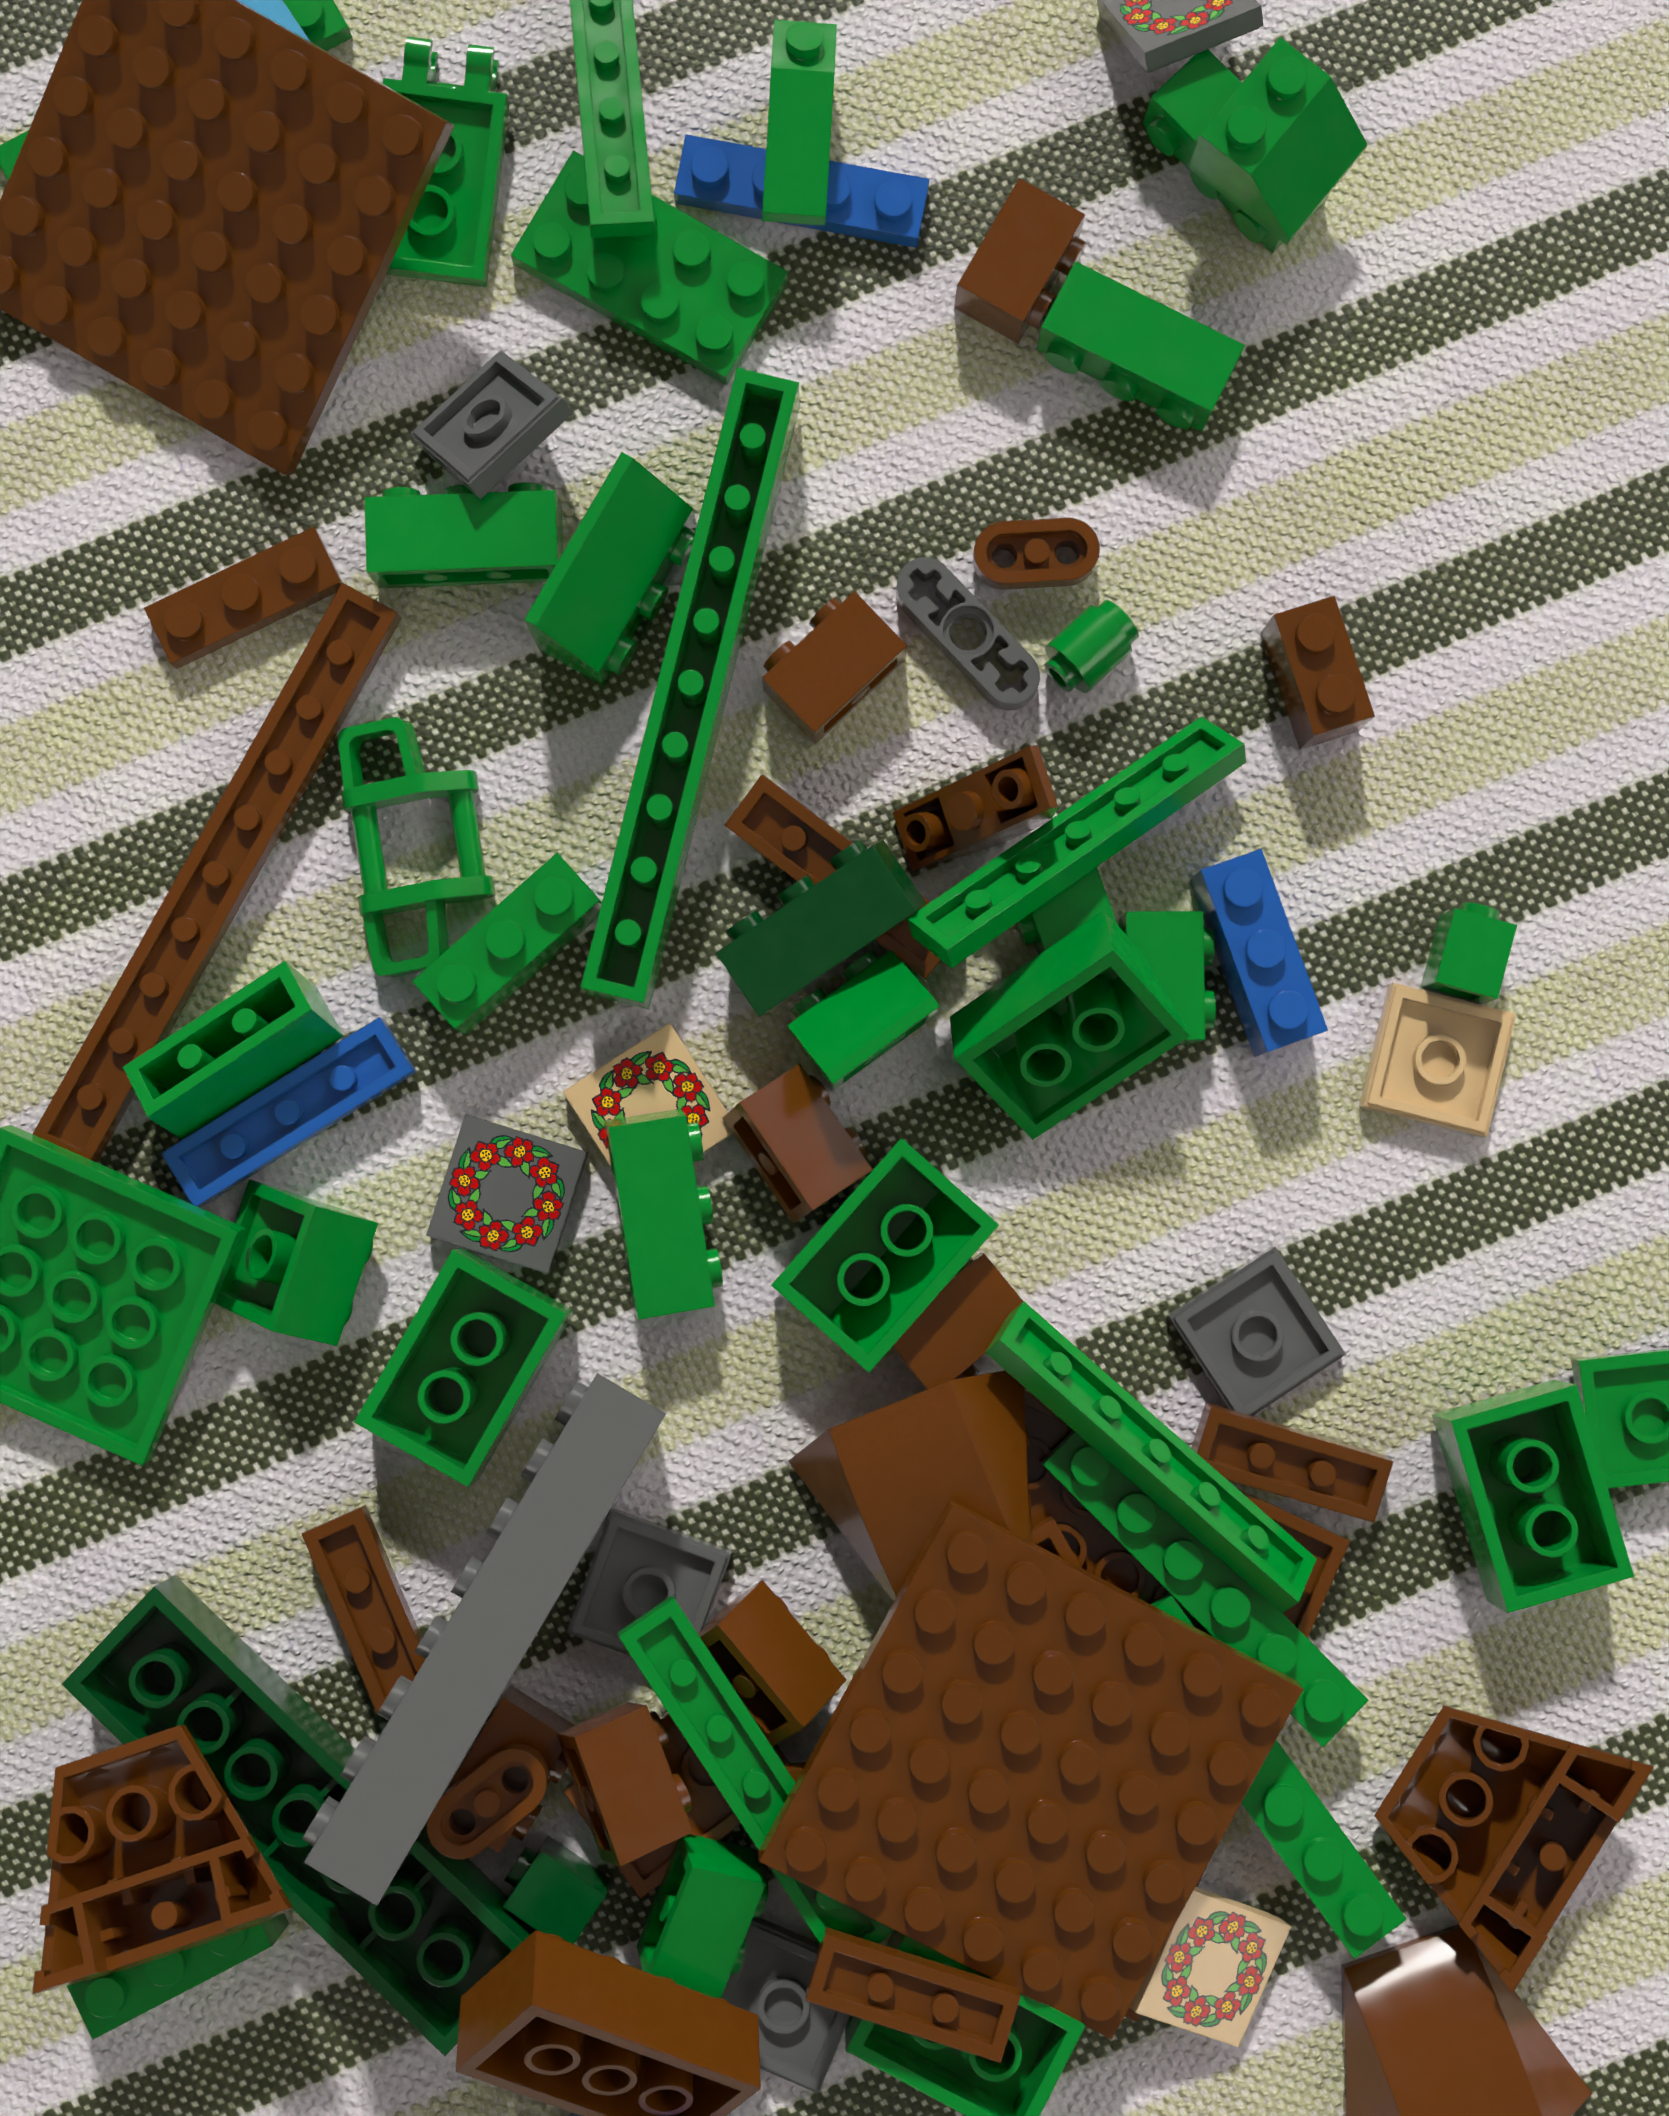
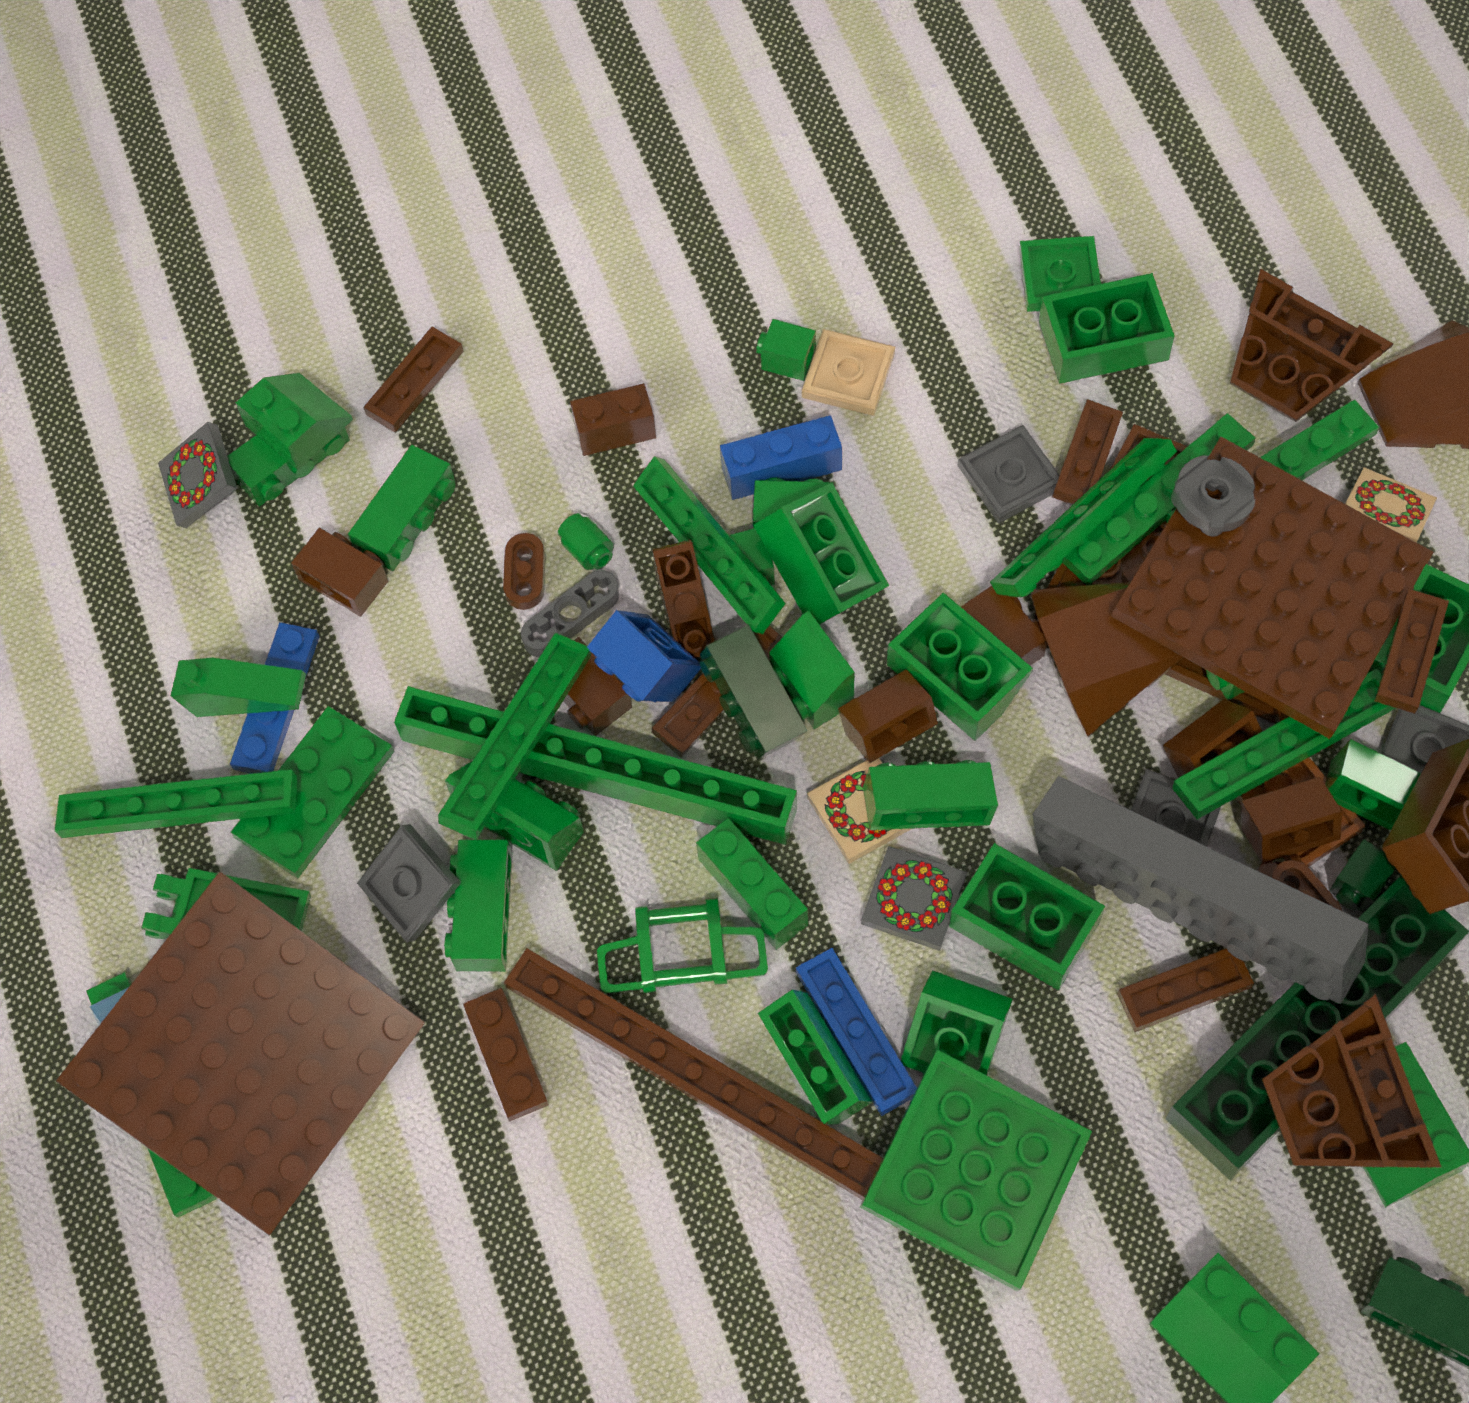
camera: 80 degrees left, 20 degrees down
none -> reddish brown plate [363,326,464,433]
none -> green plate [438,633,591,840]
none -> blue brick [587,610,701,703]
none -> dark grey plate [1171,456,1256,536]

